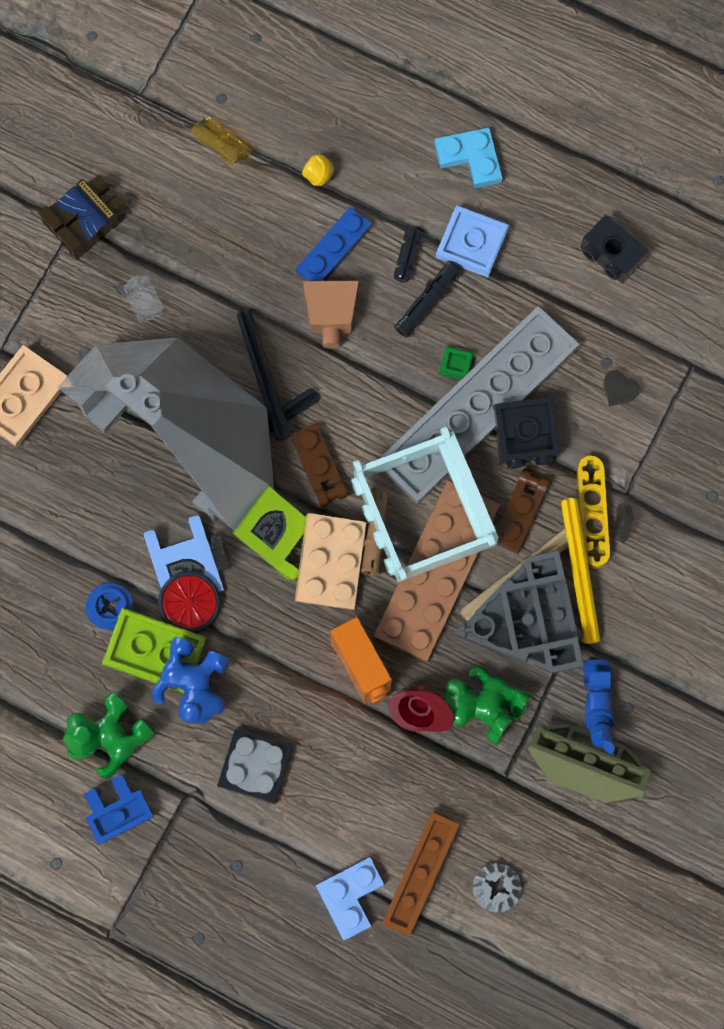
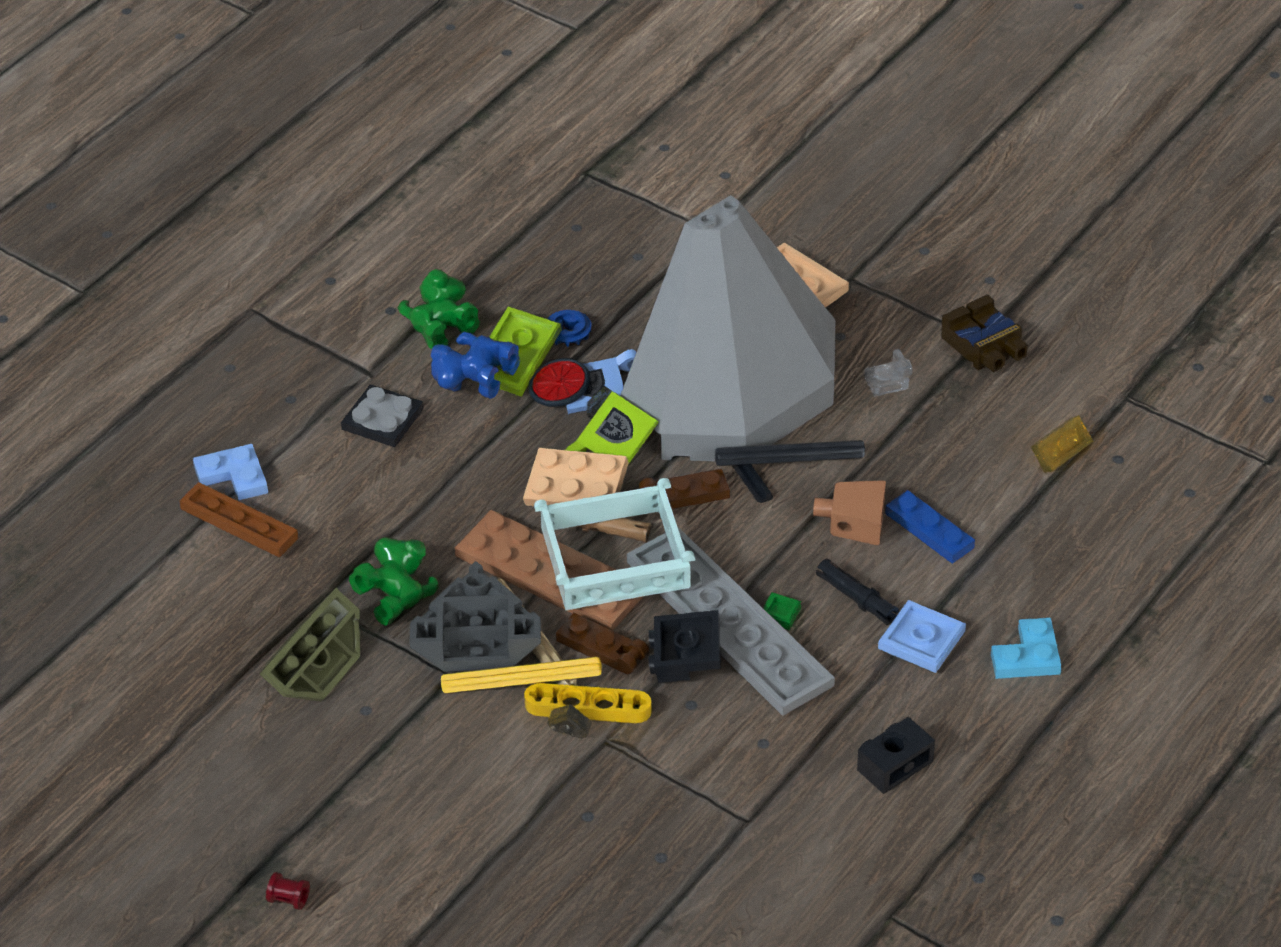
camera: 100 degrees right, 30 degrees down
blue plate [84,775,154,845] -> none
yellow piece [302,154,334,186] -> none
orange brick [330,617,392,705] -> none
dark red piece [389,685,454,732] -> none
black axle [393,228,422,283] -> none
light grey gear [473,863,522,913] -> none
blue piece [583,660,615,755] -> none
clear smoke tile [603,370,640,407] -> none

